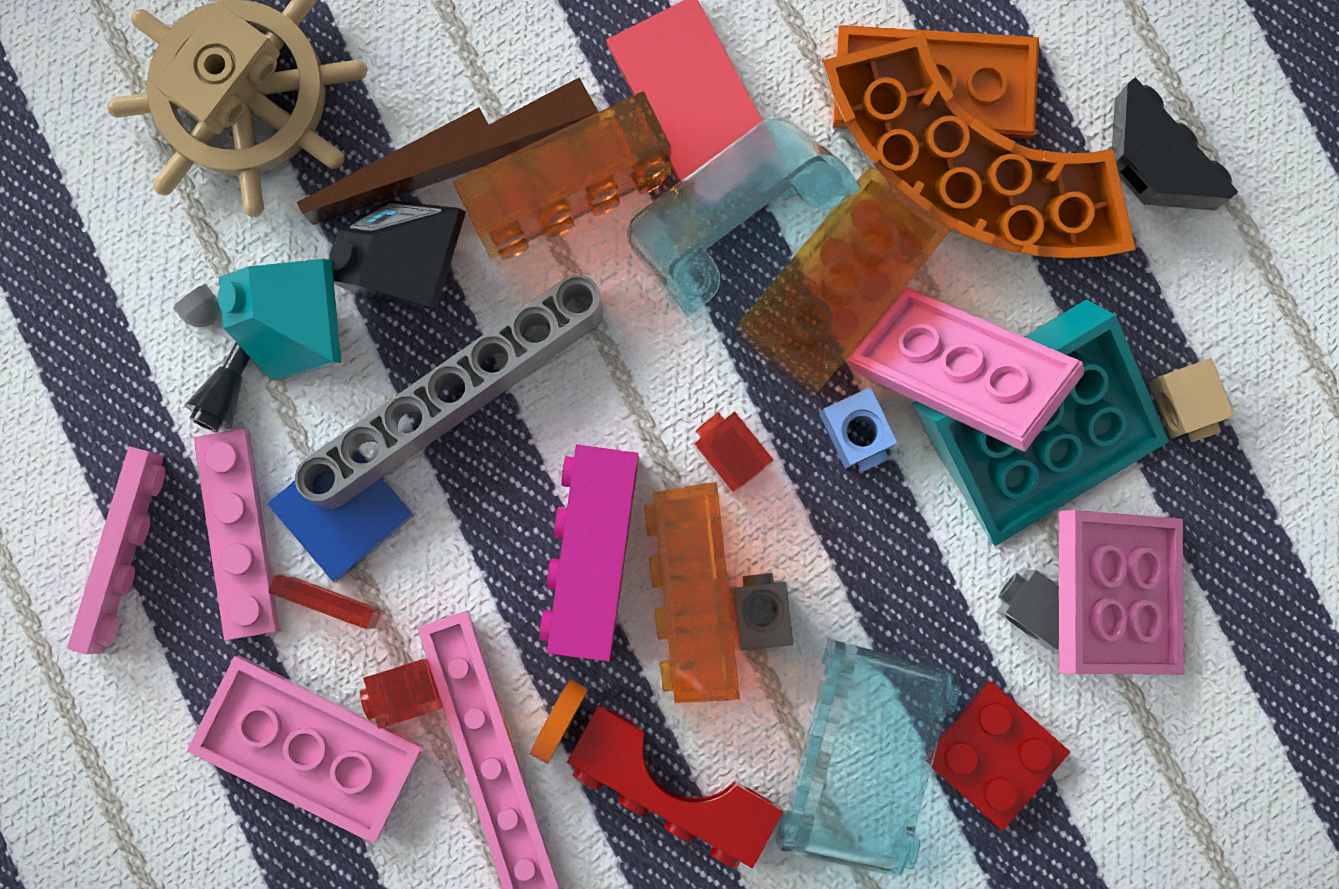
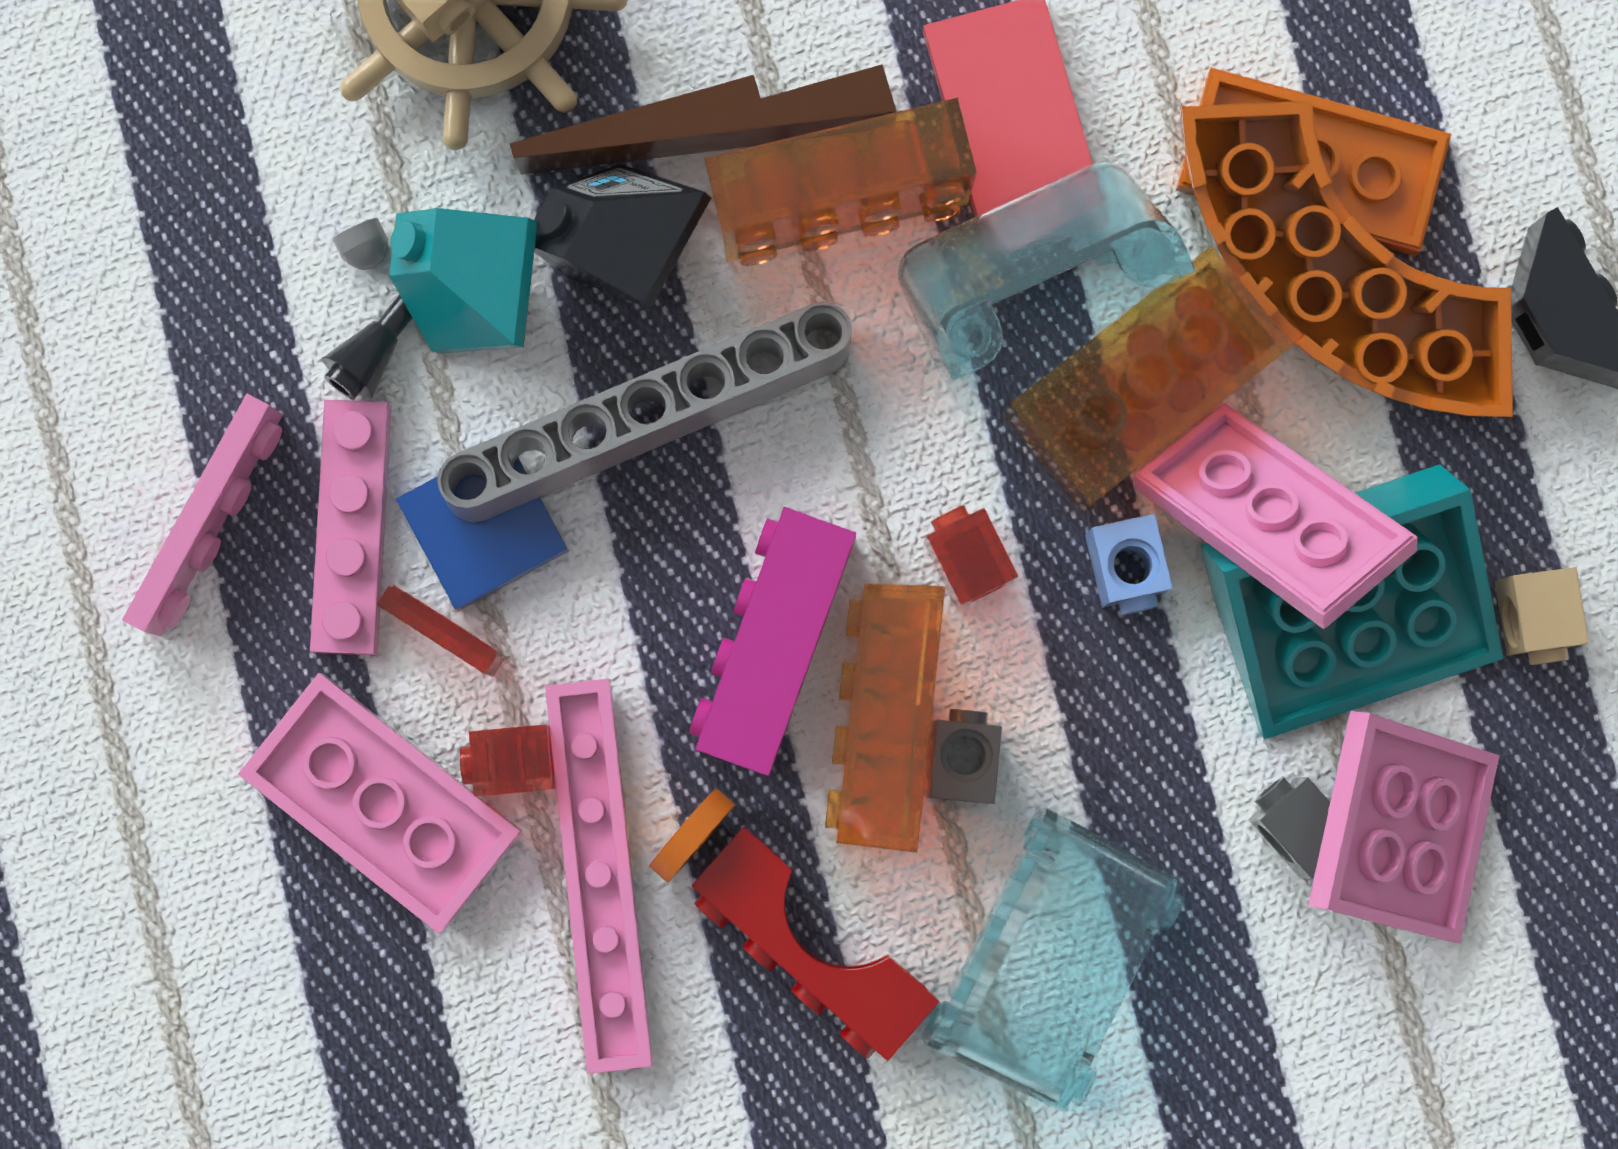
camera: 10 degrees right, 0 degrees up
red plate [921,681,1071,831] -> none

